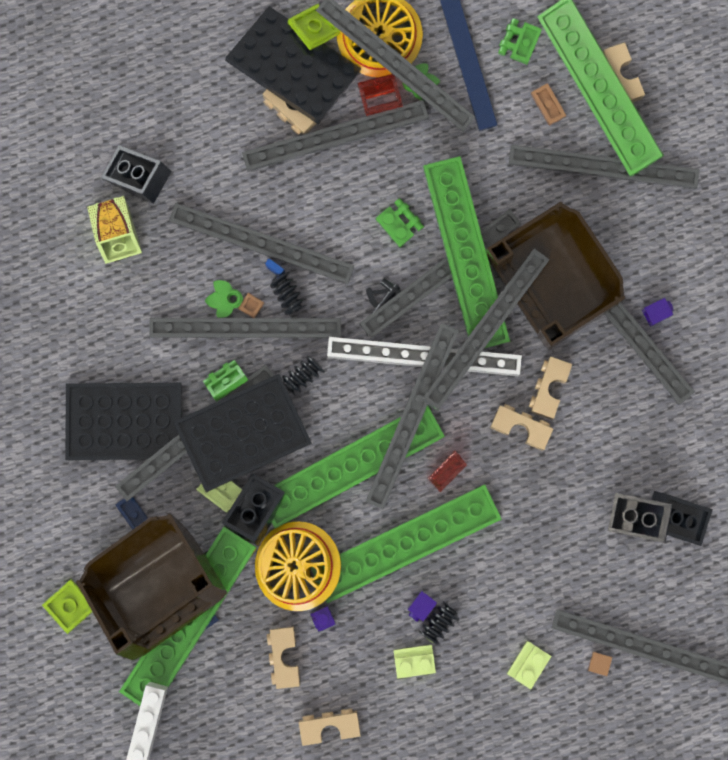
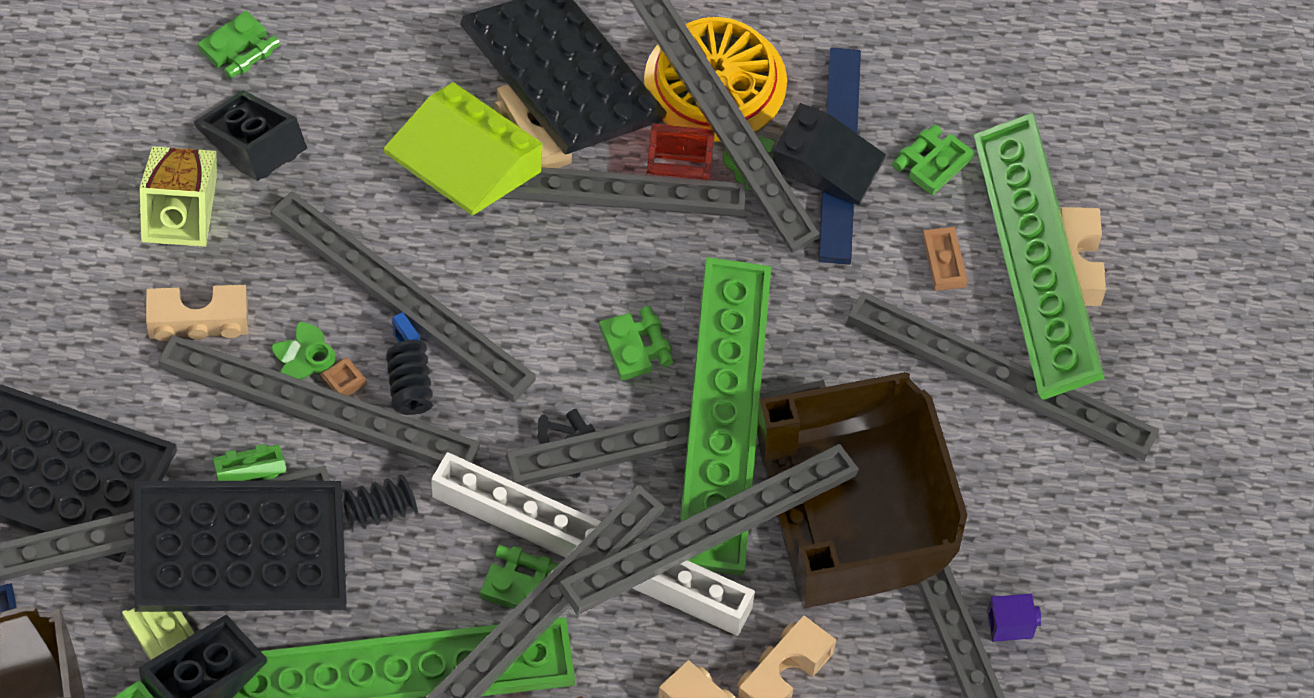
camera: 15 degrees right, 25 degrees down
lime tile [288,4,340,50] -> none
none -> tan arch [146,285,249,341]
none -> bright green plate [198,10,280,79]
none -> lime slope [384,82,543,216]
none -> bright green plate [480,544,559,609]
none -> black slope [773,103,886,205]

